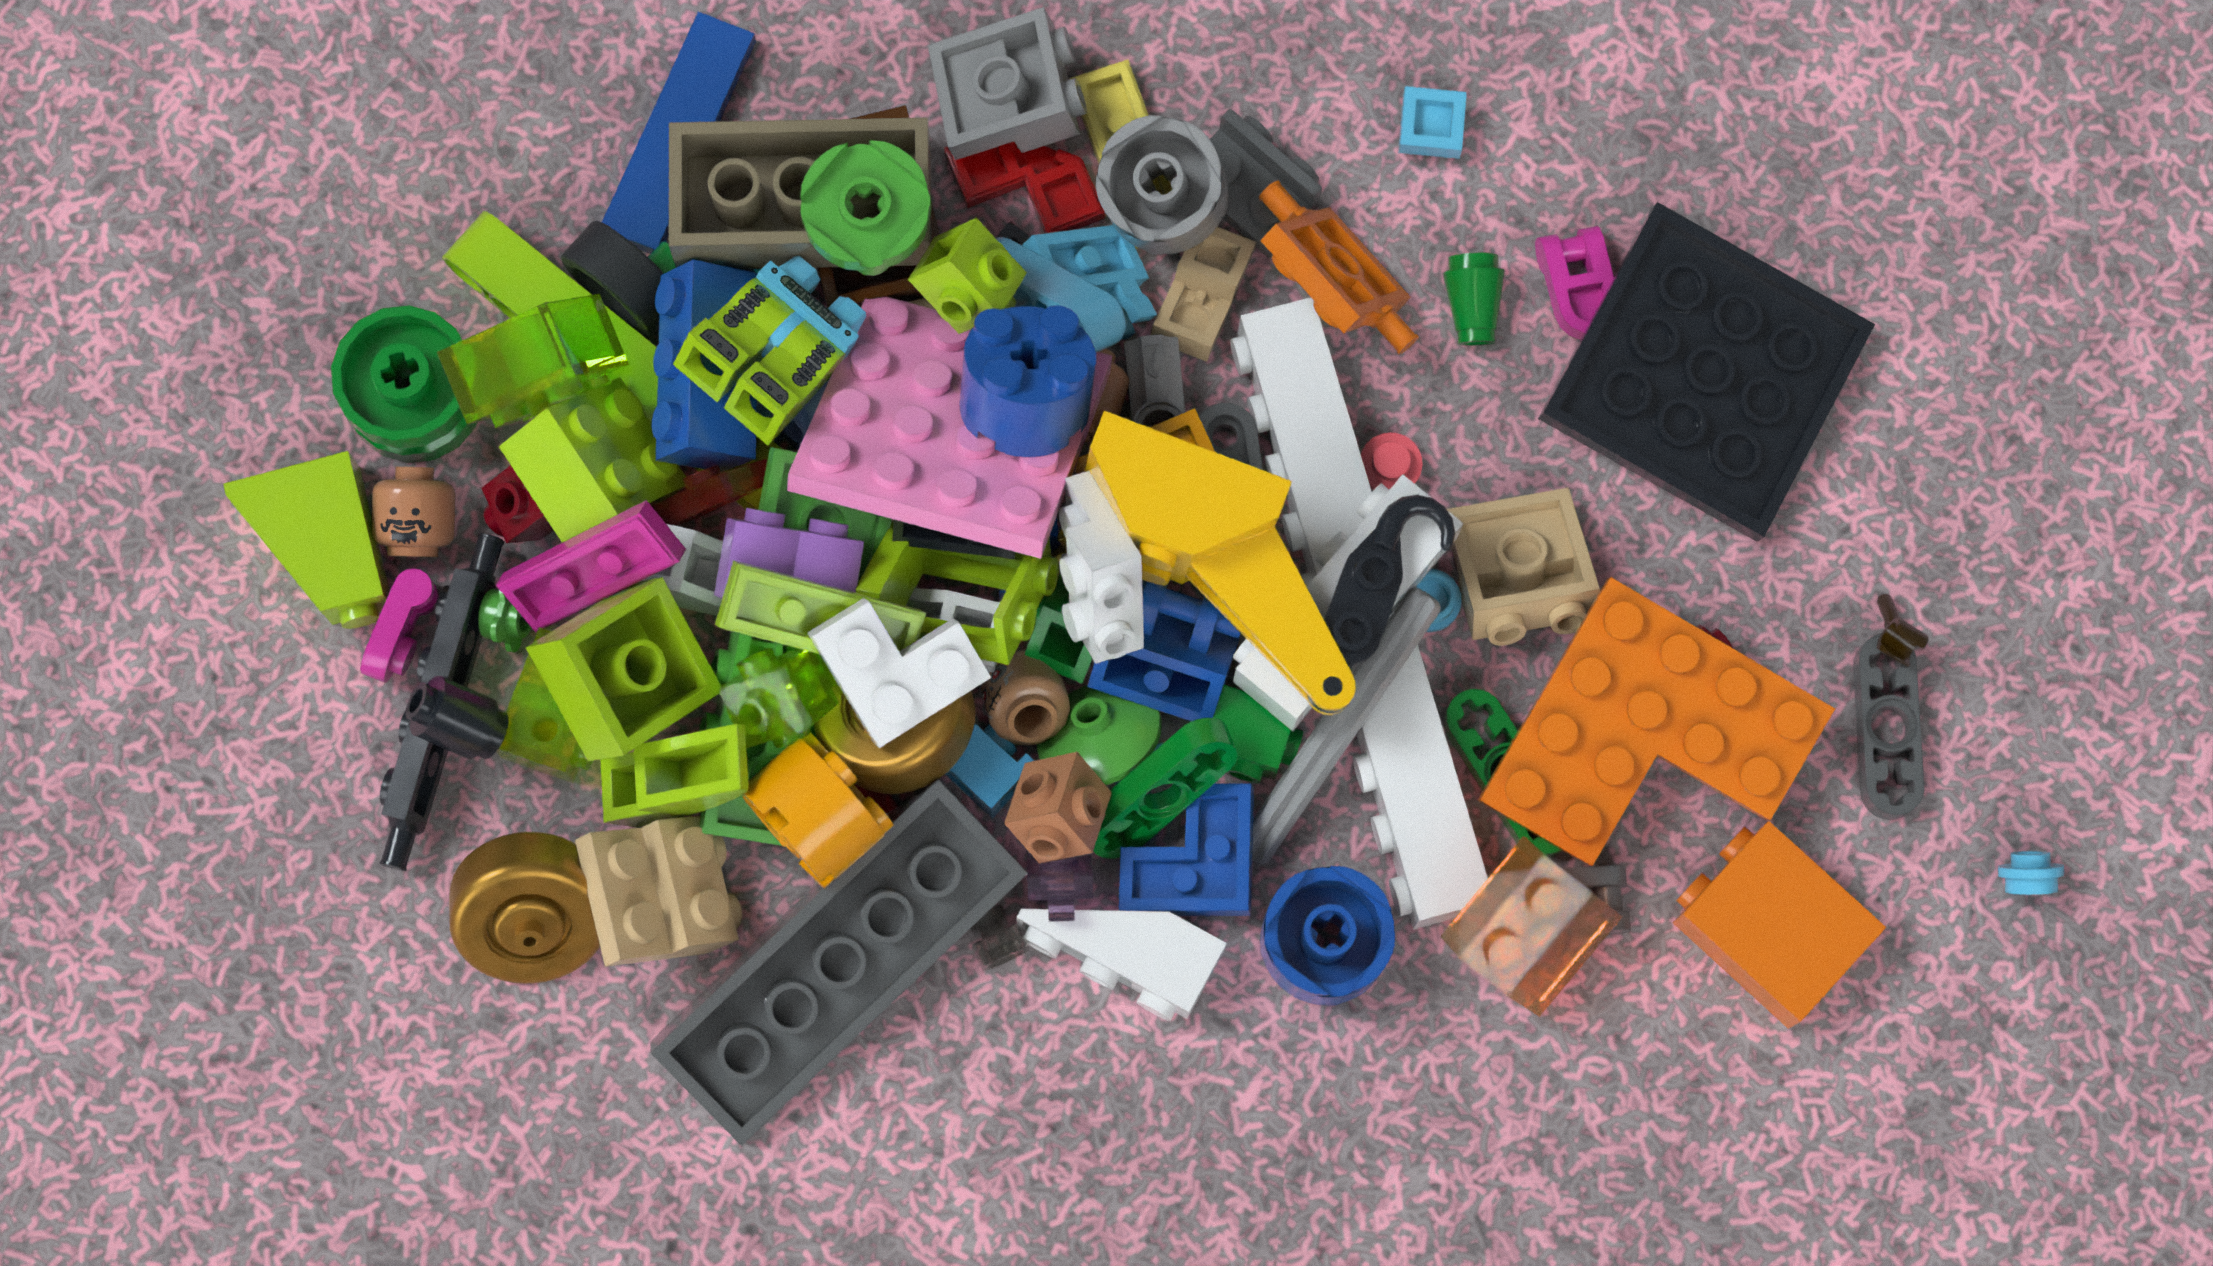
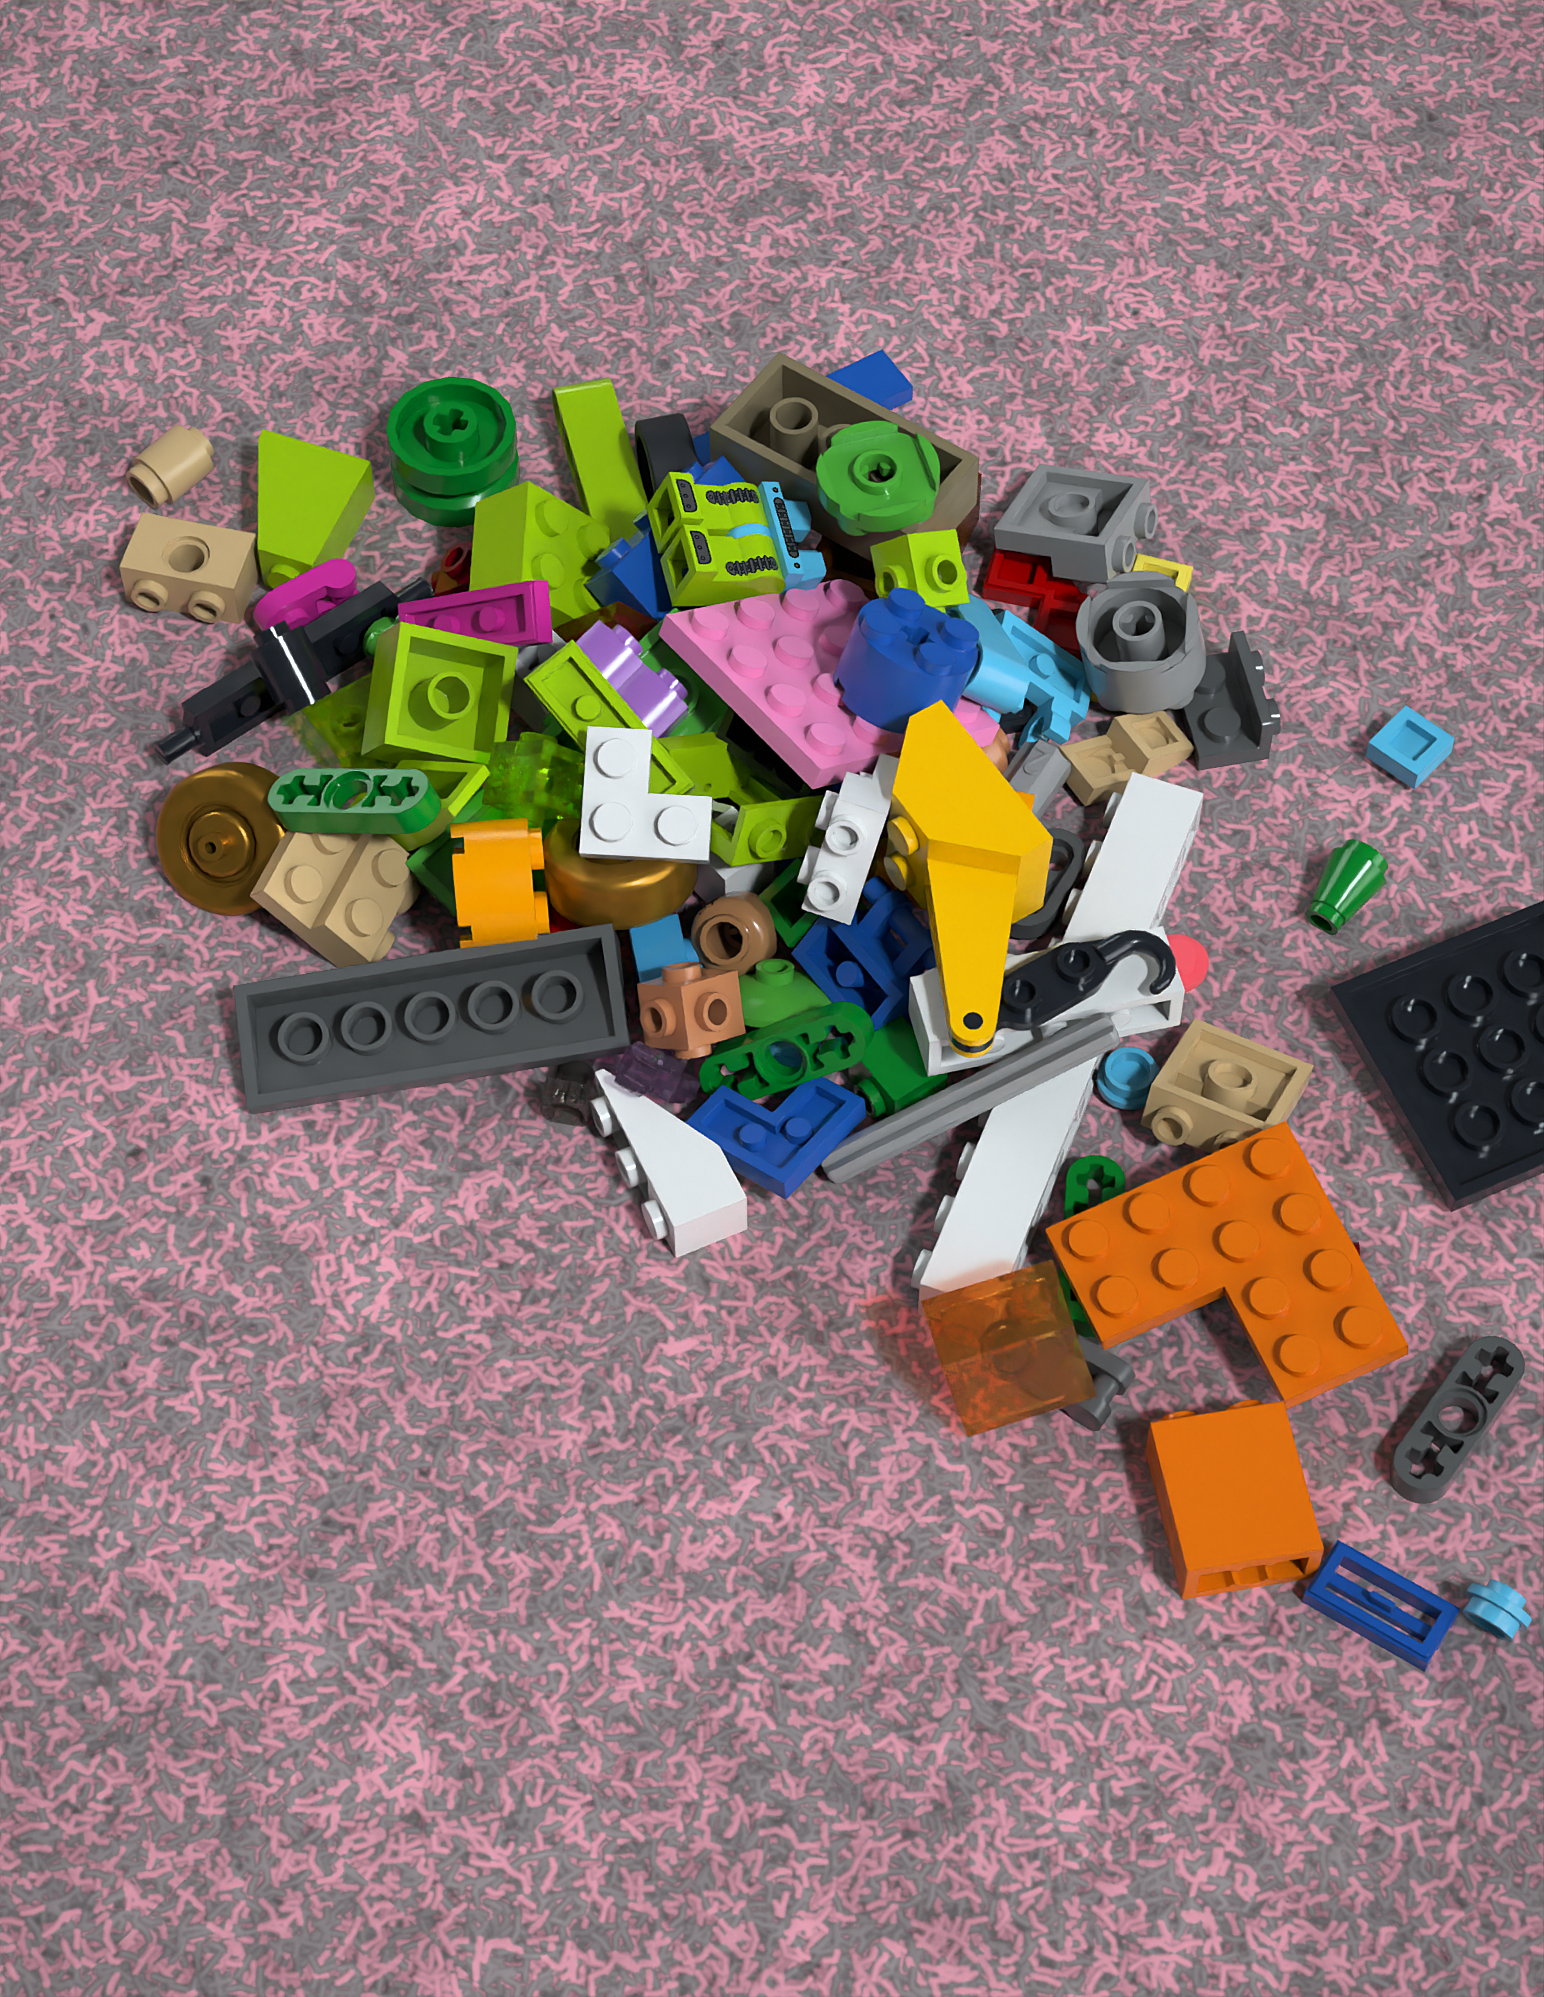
camera: 40 degrees right, 20 degrees down
nougat head [372,467,456,557] -> none
clear neon green brick [437,294,629,429] -> none
orange plate [1259,180,1419,355] -> none
blue brick [1260,866,1395,1006] -> none
dark pink plate [1535,226,1614,340] -> none
dark brown hand [1876,594,1929,668] -> none
none -> tan brick [119,512,261,624]
none -> tan brick [126,424,214,509]
none -> green beam [268,768,441,834]
none -> blue tile [1302,1540,1460,1672]

